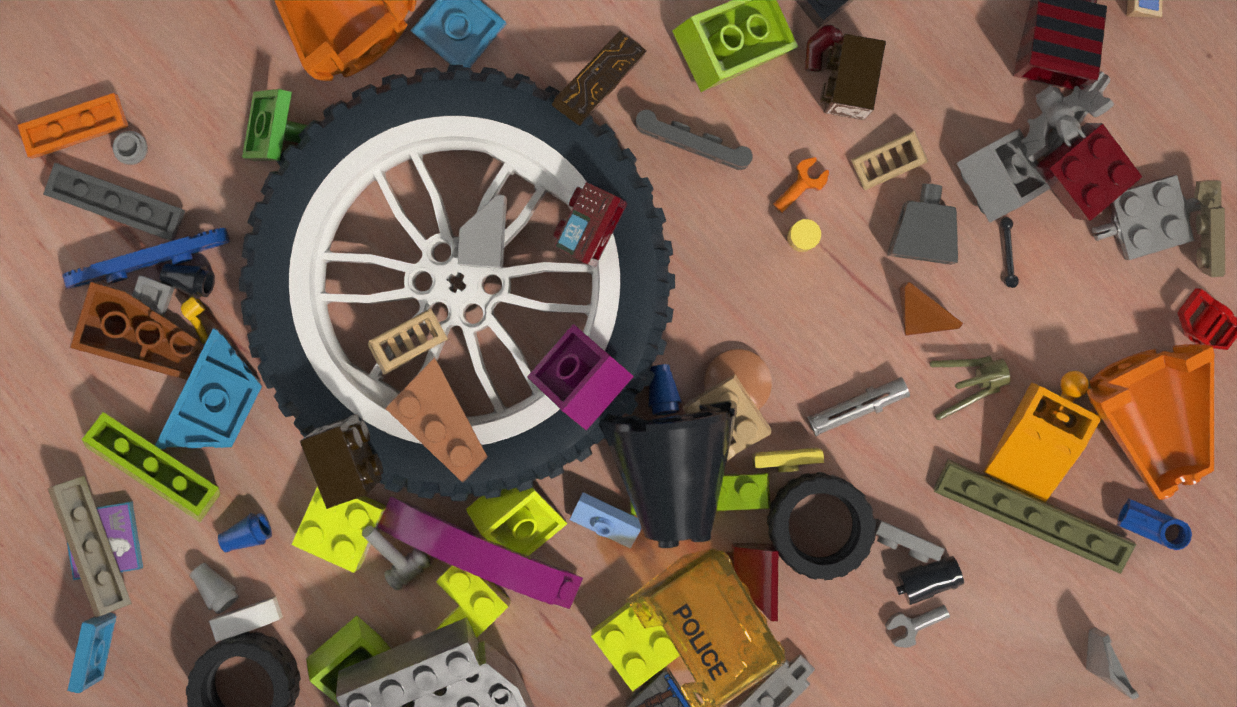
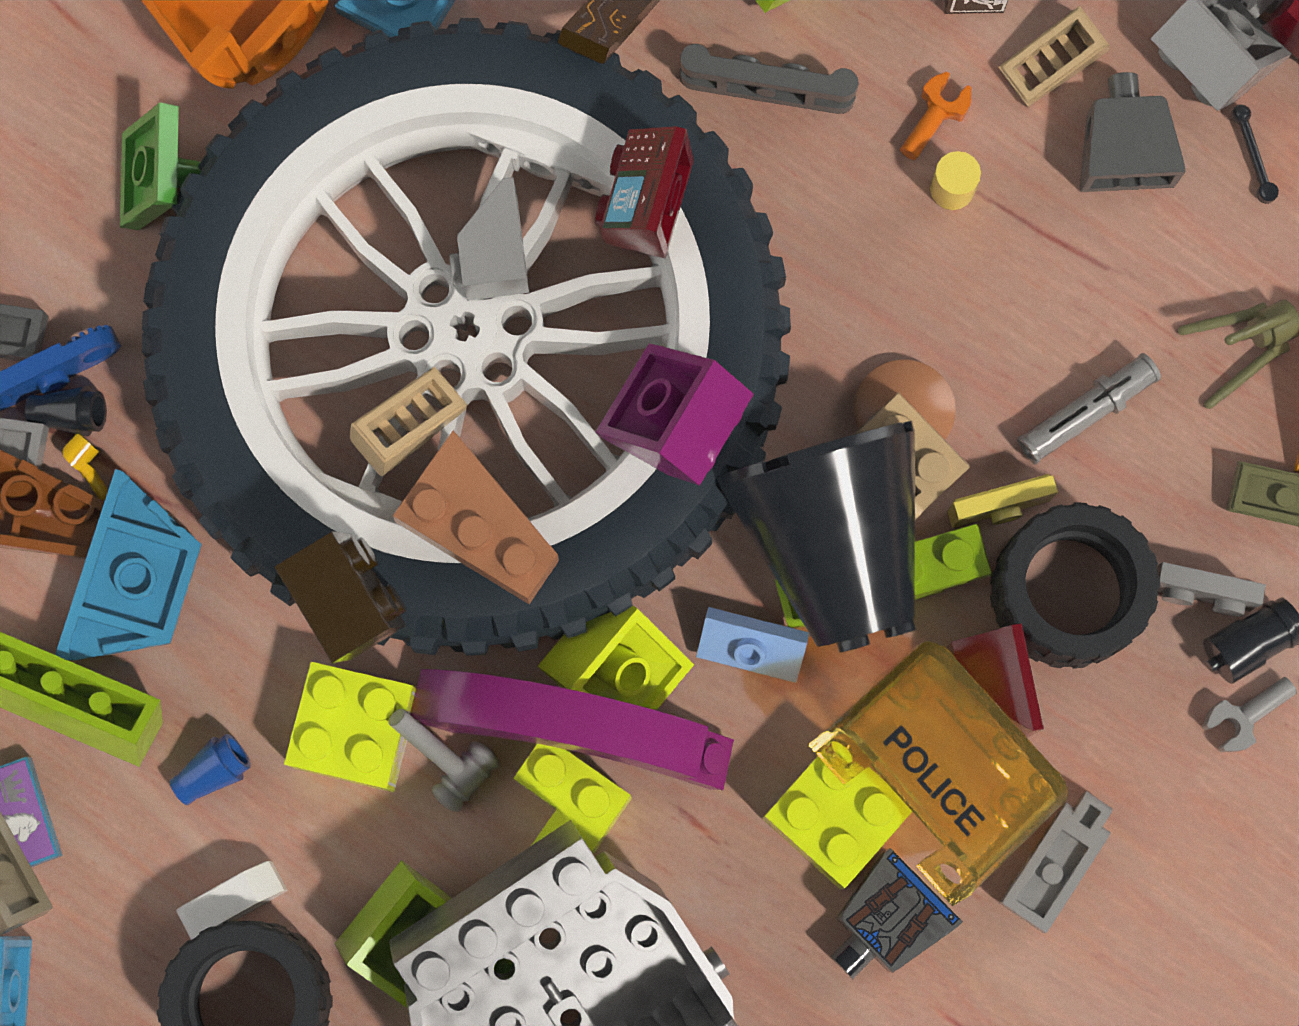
camera: 10 degrees left, 10 degrees down
light grey cone [189,563,239,614] -> none
blue cone [648,364,682,416] -> none
dark orange slope [899,282,964,336] -> none

